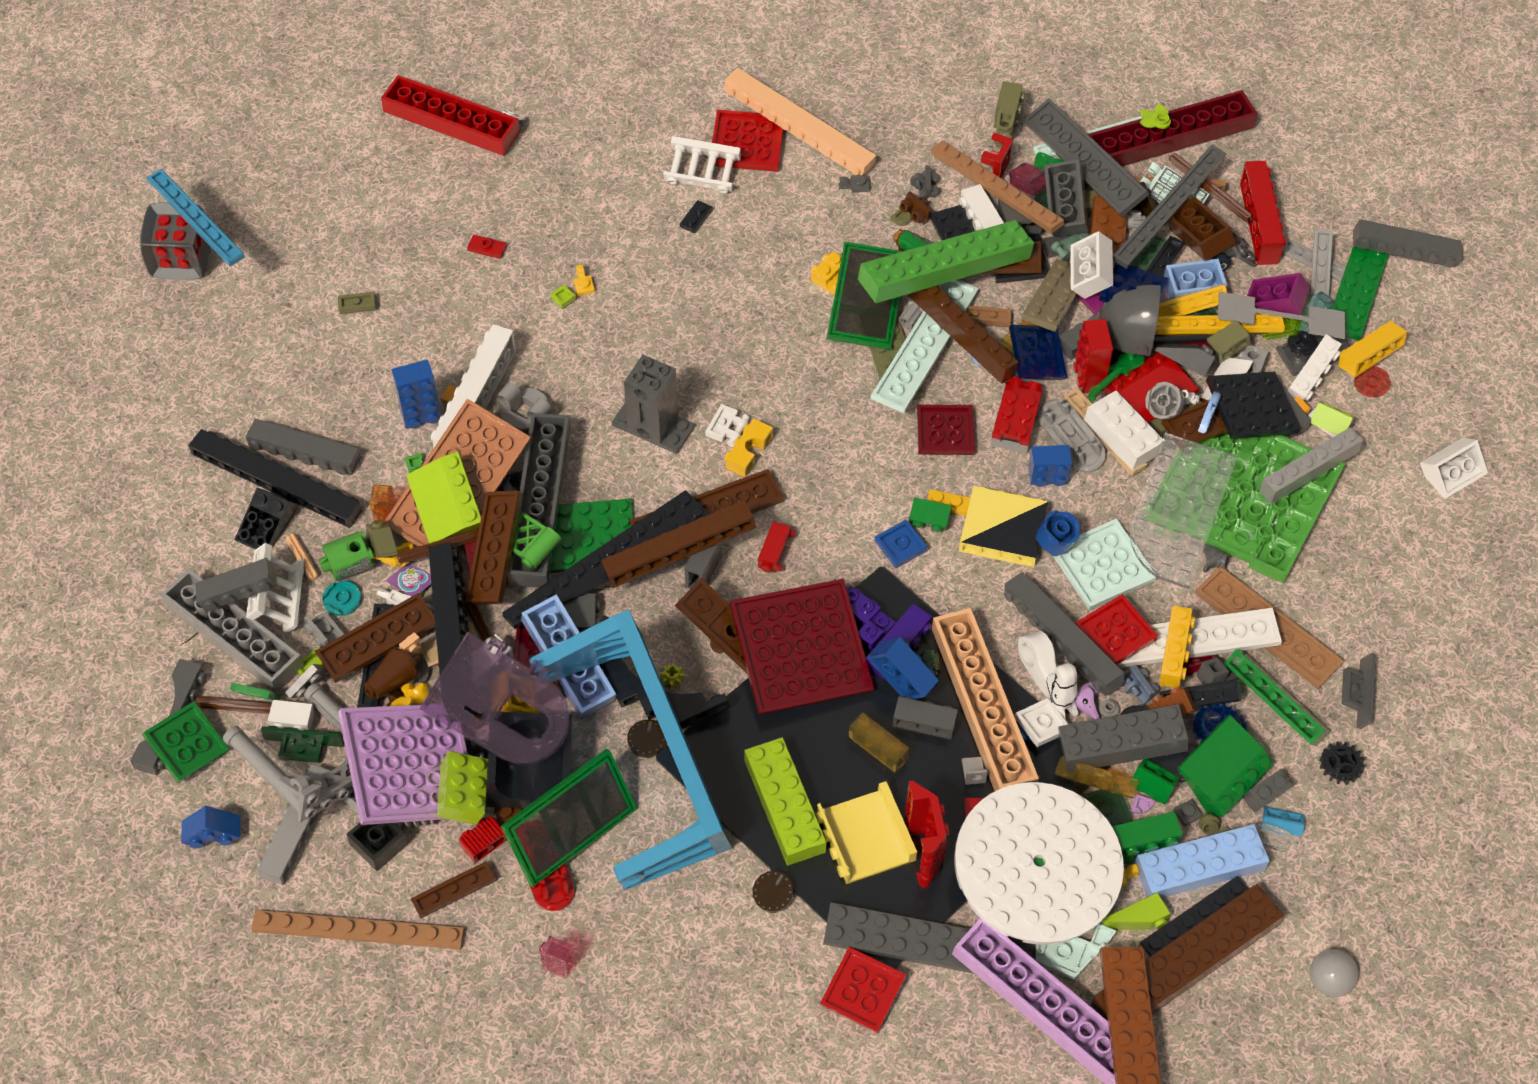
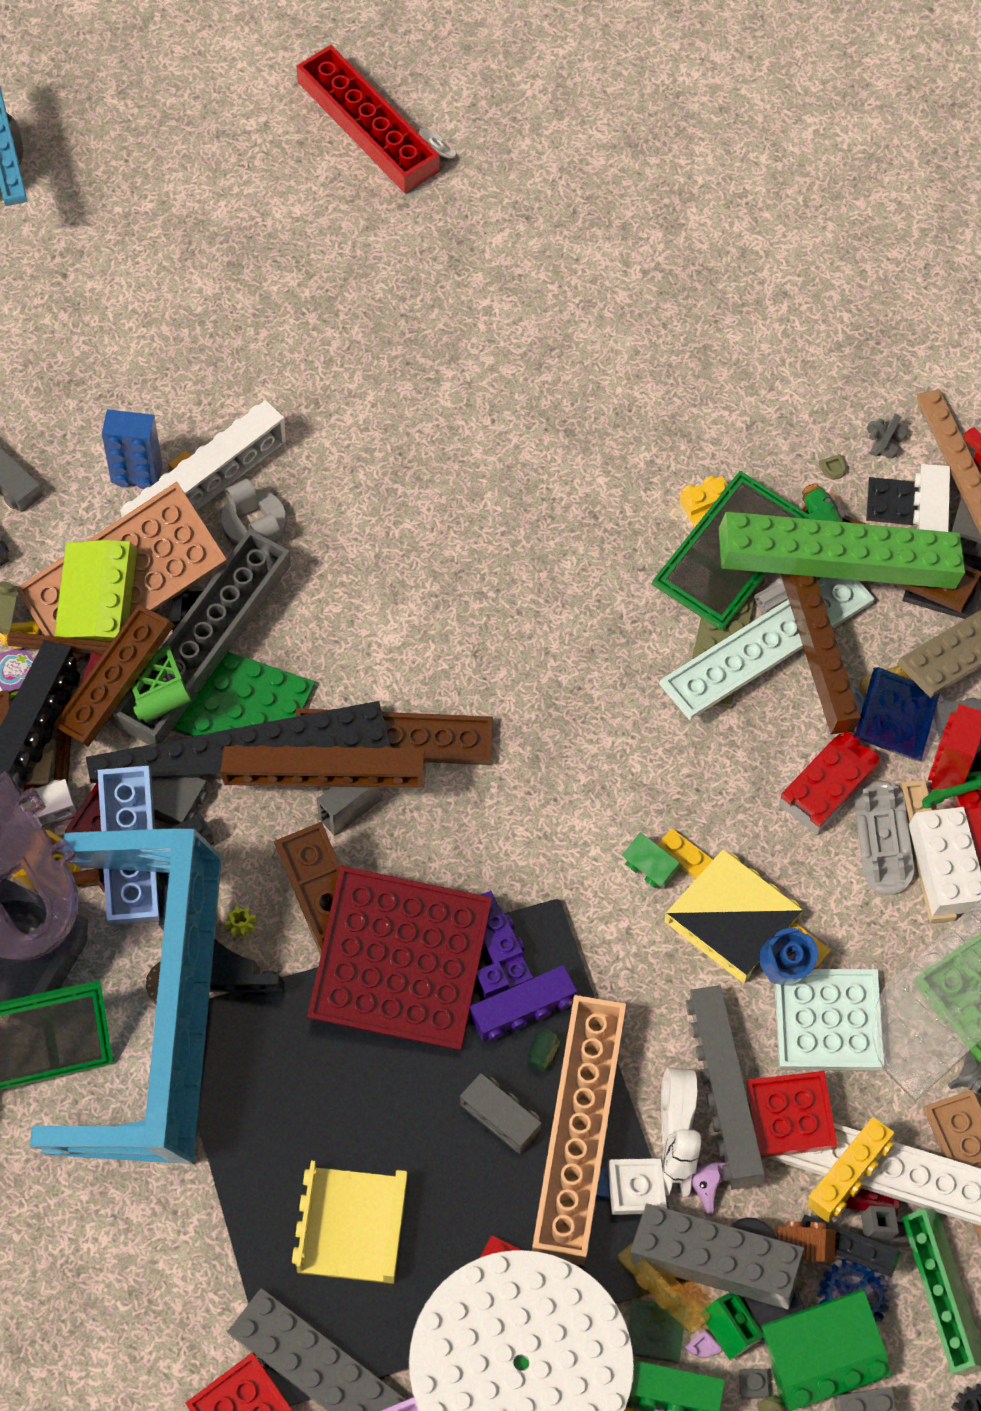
camera: 25 degrees right, 5 degrees up
olive plate [338,292,376,314] -> none
clear orange brick [369,484,396,521] -> none
bright green tile [404,453,424,473] -> none
red plate [467,234,507,259] -> none
lime plate [550,285,576,309] -> none
yellow plate [573,264,595,296] -> none
dark grey brick [611,354,695,454] -> none
white fence [663,136,741,193] -> none
black plate [680,200,713,234] -> none
white plate [705,404,750,447] -> none
red plate [712,109,784,172] -> none
light nougat brick [724,68,876,175] -> none
yellow arch [724,418,773,477] -> none
lime brick [744,737,826,866] -> none
dark brown tile [752,871,794,913] -> none
red brick [758,521,796,573] -> none
dark grey plate [839,175,870,193] -> none
clear yellow brick [849,712,909,773] -> none
blue brick [867,637,939,699] -> none
blue plate [874,520,928,568] -> none
reddish brown hips [899,191,932,225] -> none
red slope [904,781,949,888] -> none
dark red plate [917,404,975,455] -> none
light grey bracket [962,757,988,785] -> none
medium nougat plate [966,306,1011,327] -> none
blue brick [1028,445,1072,487] -> none
light grey plate [1099,700,1119,718] -> none
sand blue hips [1124,665,1159,705] -> none

